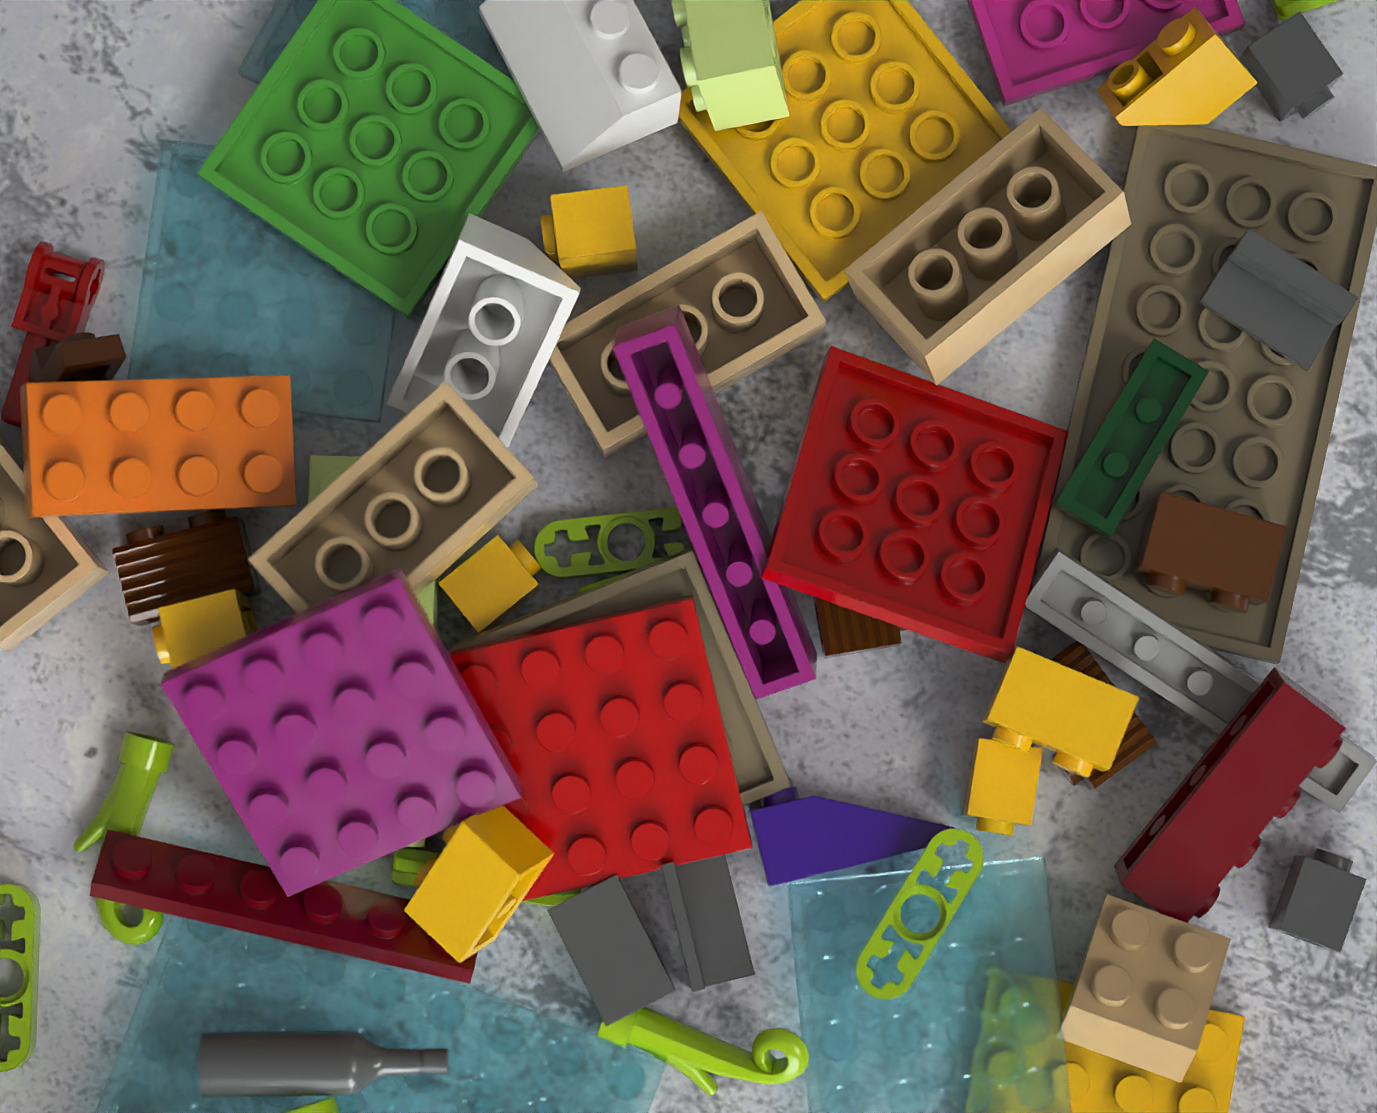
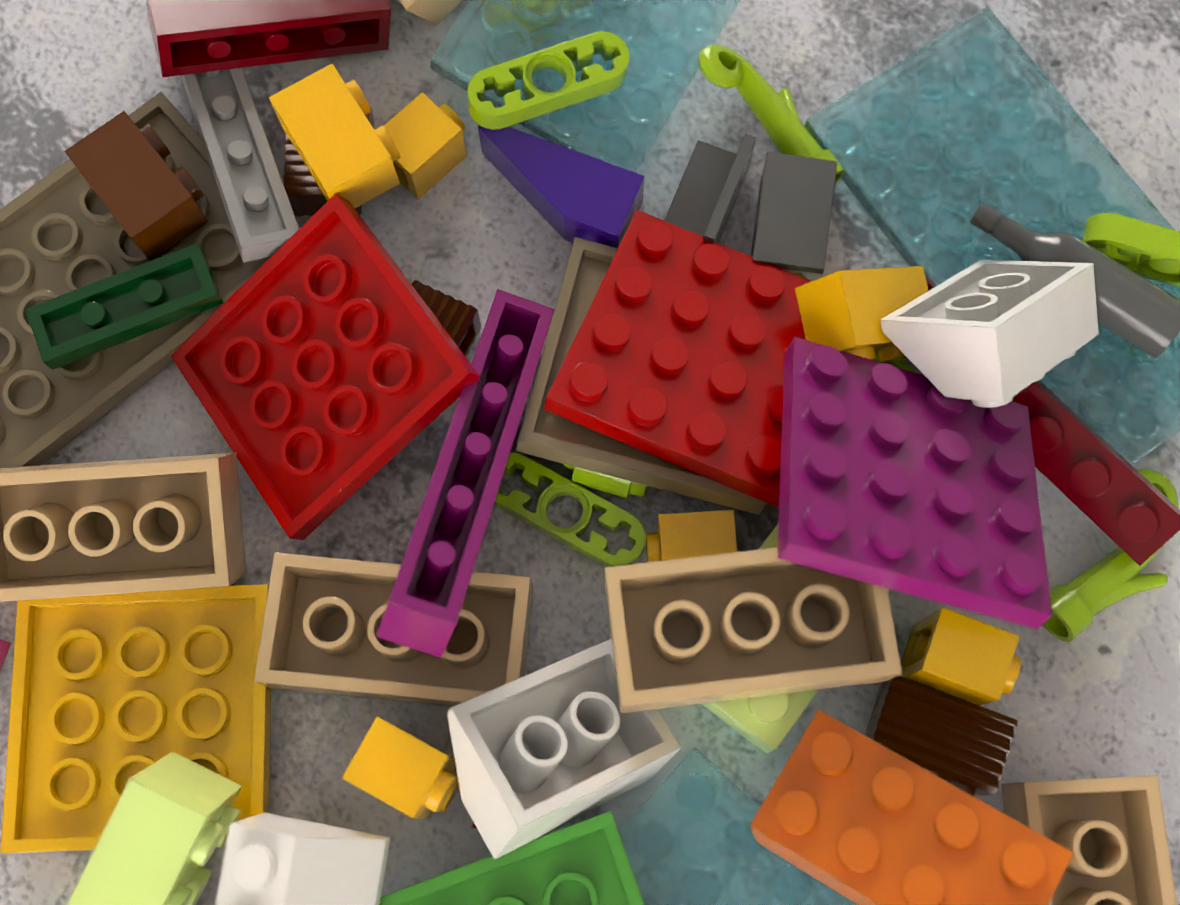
camera: 145 degrees left, 10 degrees down
none -> white slope [881,260,1099,408]

